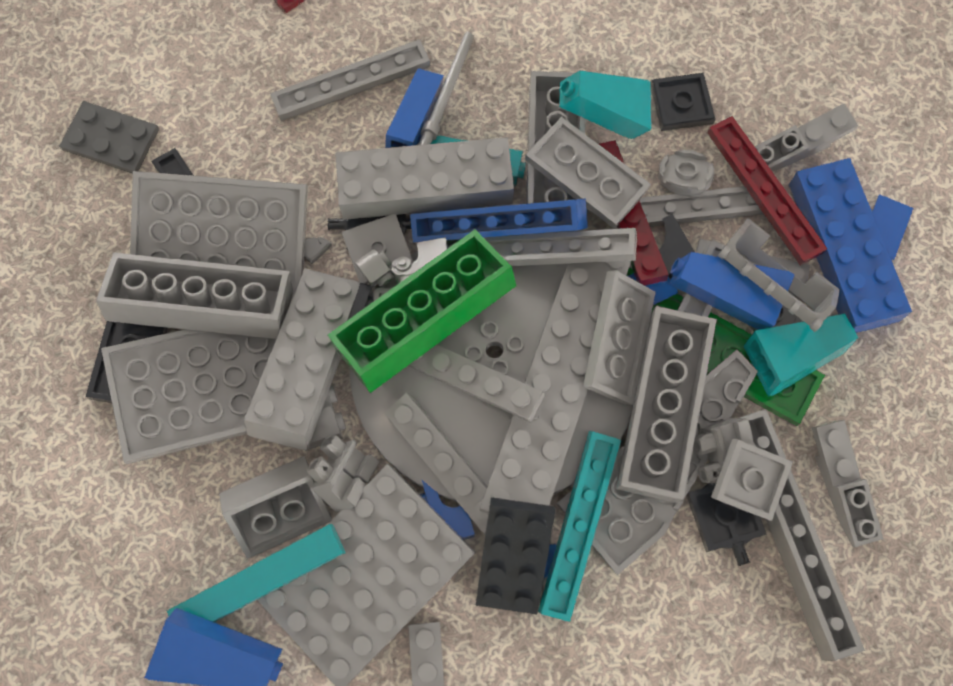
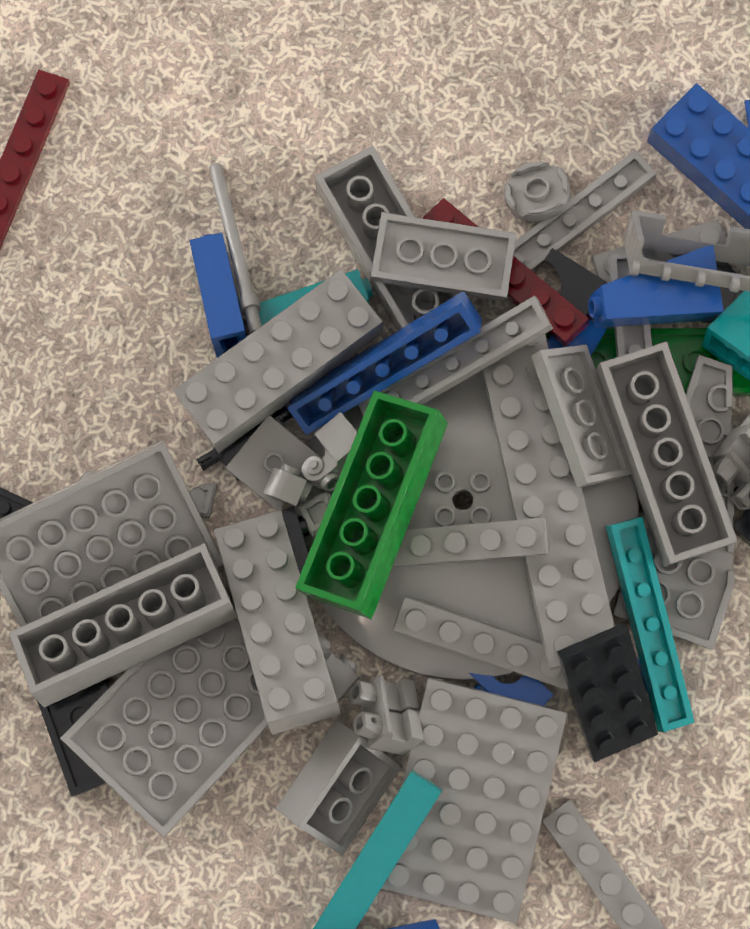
camera: 25 degrees left, 5 degrees up
light grey plate [270,39,430,121] -> none
teal slope [560,70,651,139] -> none
black plate [651,72,716,131] -> none
dark red plate [707,116,827,266] -> none
light grey slope [755,104,858,172] -> none

